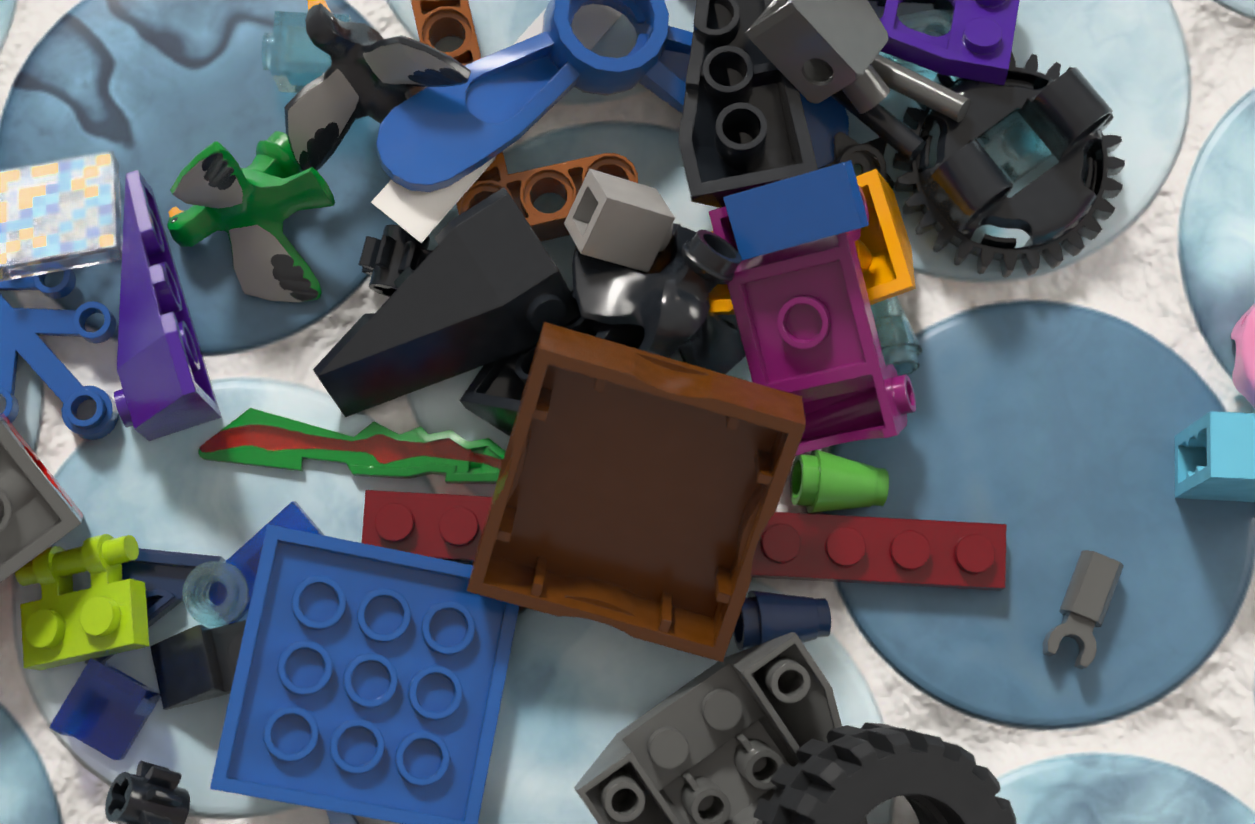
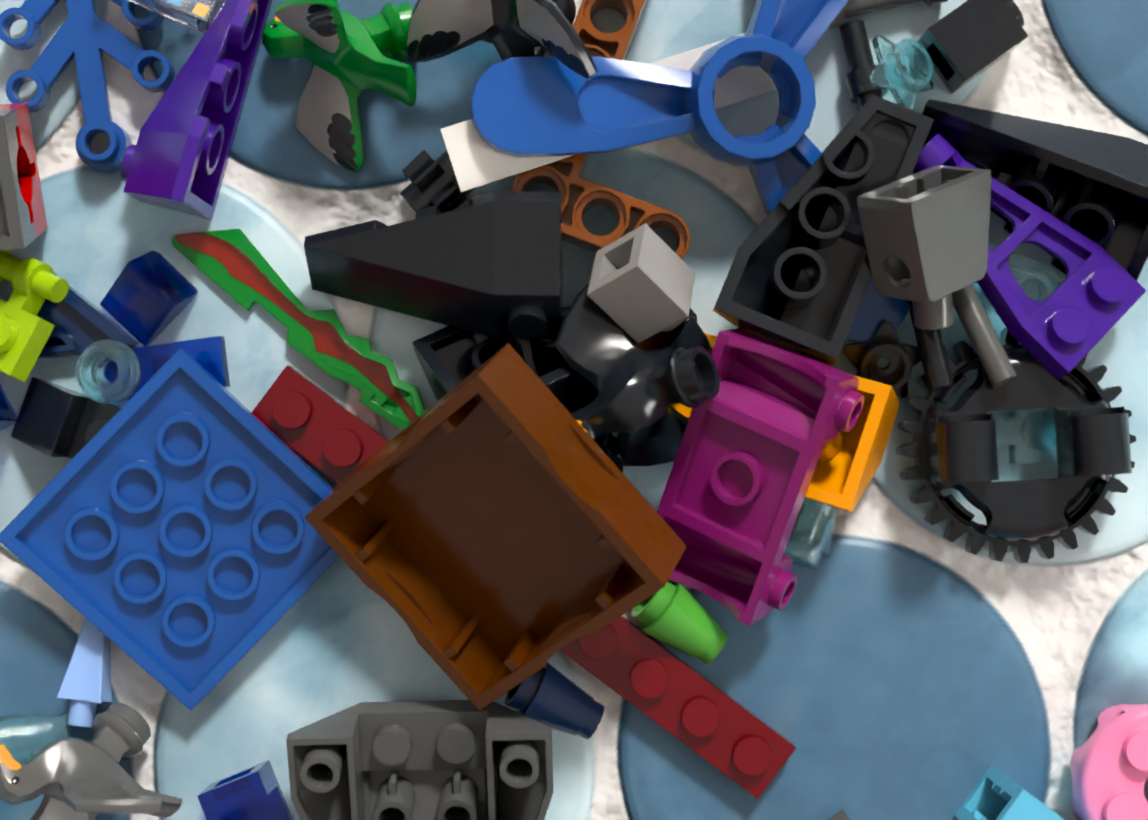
camera: 35 degrees right, 10 degrees up
blue tile [723,160,869,260] -> none
none -> clear blue slope [100,251,198,347]

